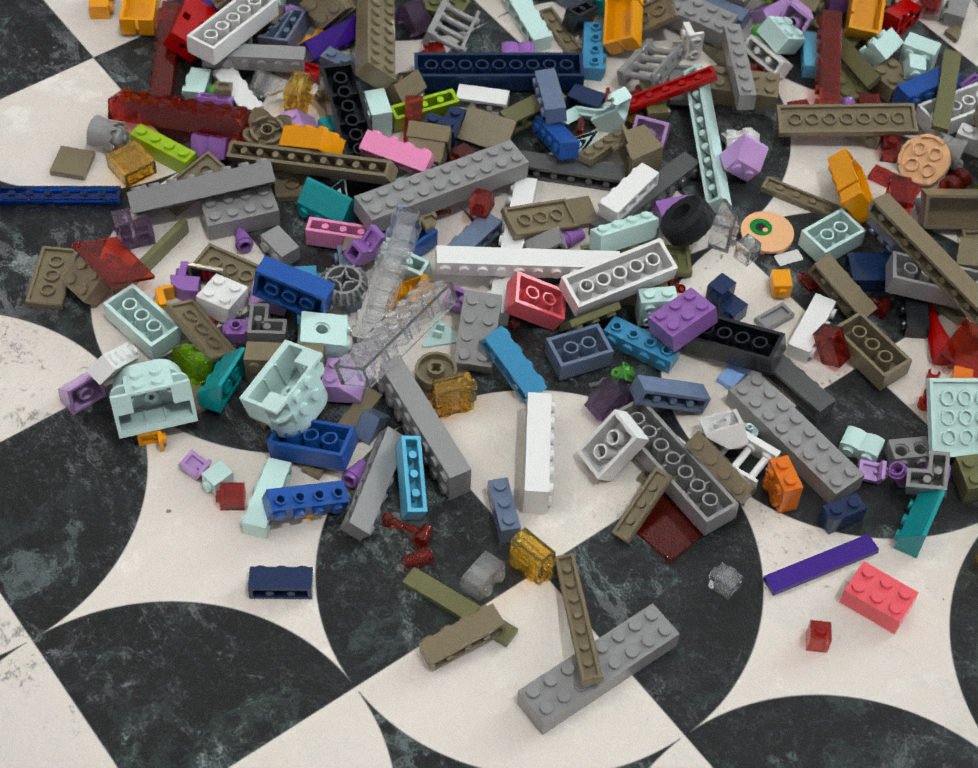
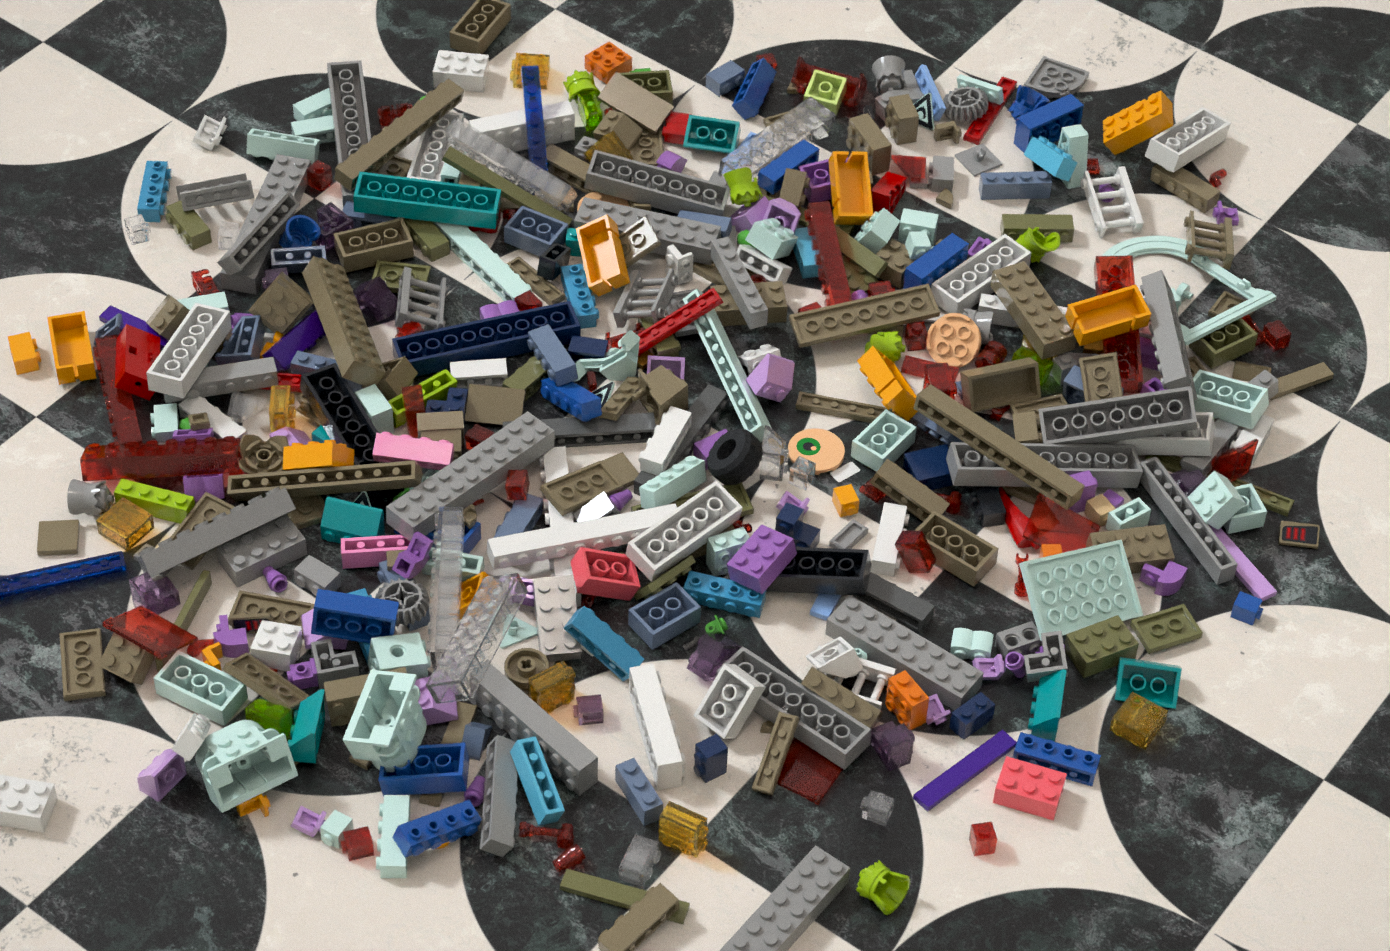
camera: 15 degrees left, 5 degrees down
dark blue brick [248,565,313,599] -> none
dark tan tile [554,553,604,687] -> none
sand blue brick [629,374,711,413] -> none
olive tile [930,49,962,133] -> none
none -> clear red arm [187,639,215,657]
none -> clear red brick [515,290,543,311]
none -> clear purple brick [573,694,603,726]
none -> dark blue brick [693,734,728,783]
none -> lavender bracket [776,491,810,515]
none -> lime hat [856,860,910,915]
none -> lime hat [864,331,906,363]
none -> clear purple brick [870,721,915,771]
none -> lavender bracket [926,693,951,725]
none -> clear red hand [990,405,1010,421]
none -> blue brick [1013,732,1101,786]

